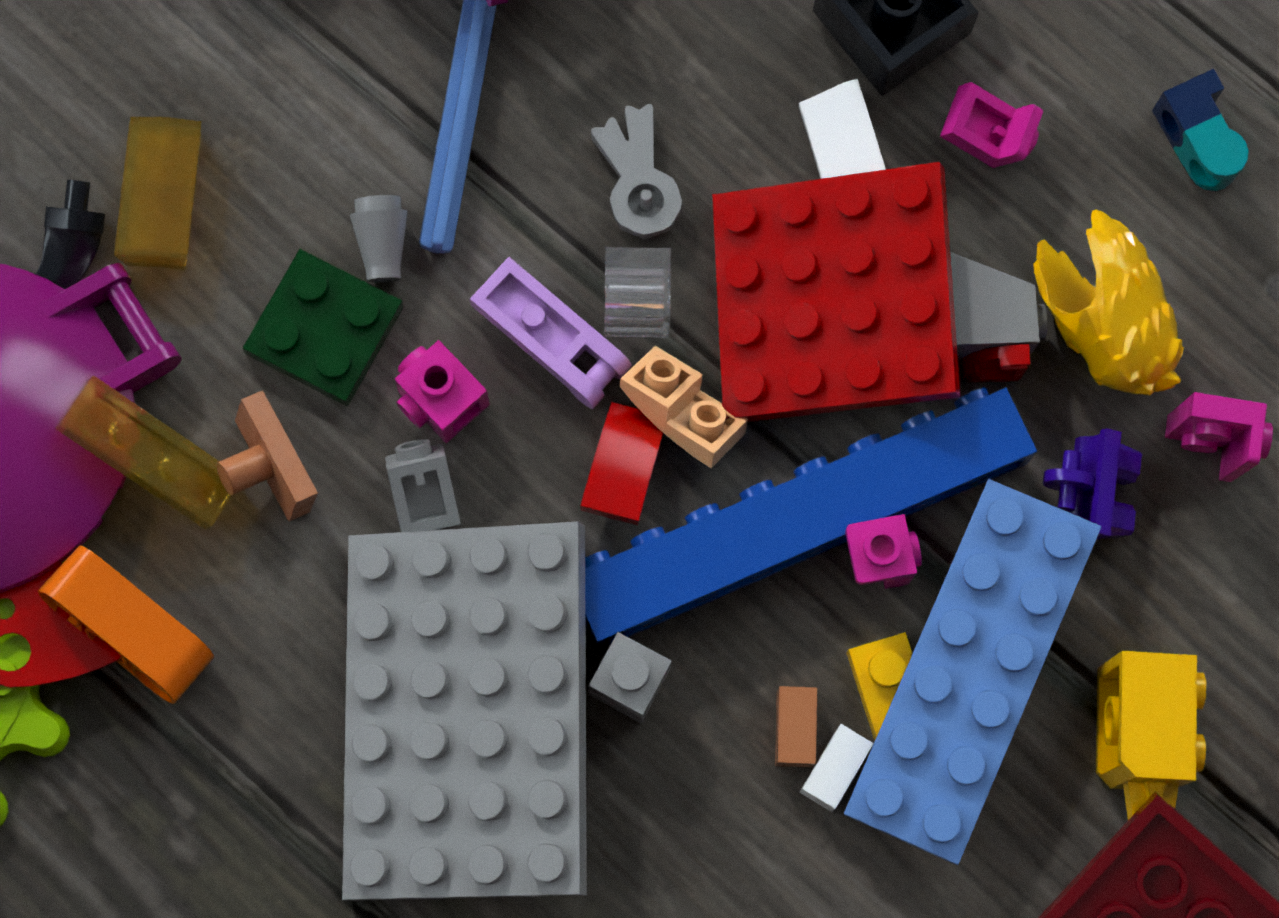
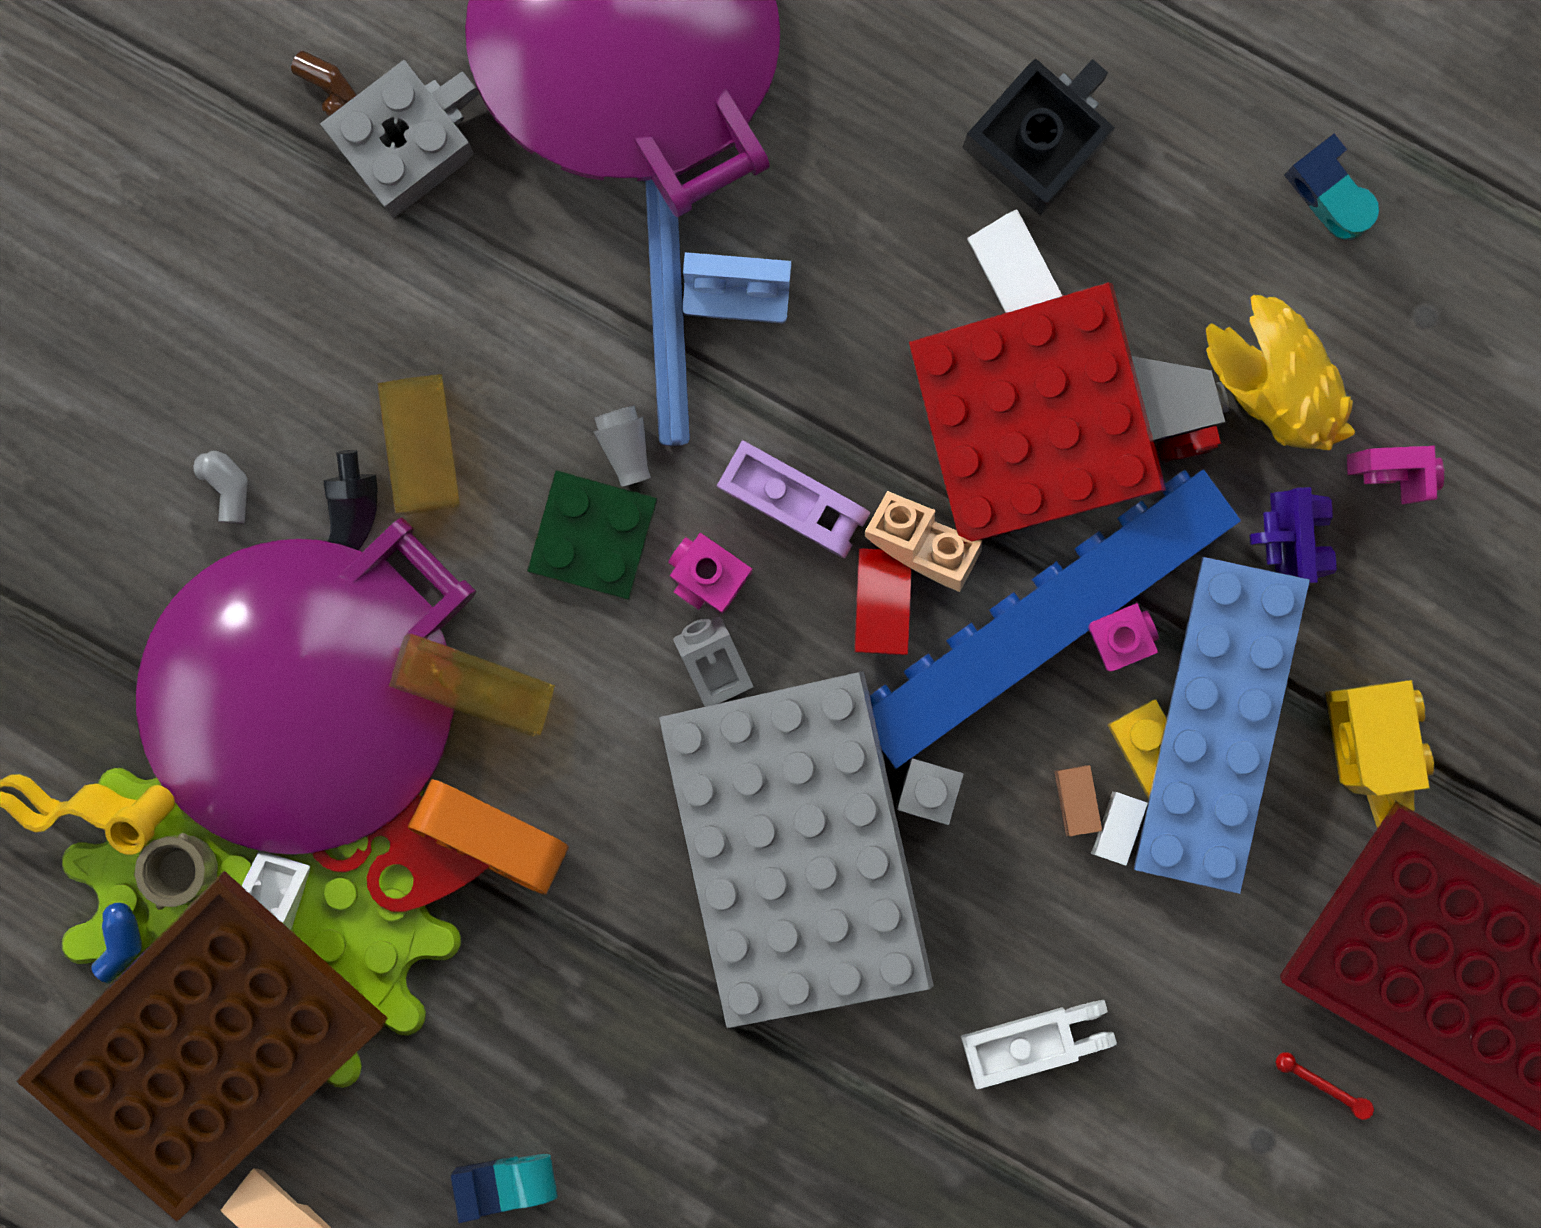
camera: 10 degrees left, 10 degrees up
nougat tile [216,390,318,522] -> none
light grey piece [591,104,682,239] -> none
clear piece [604,247,671,338] -> none
dark pink bracket [940,82,1043,168] -> none
none -> light blue bracket [682,252,791,323]

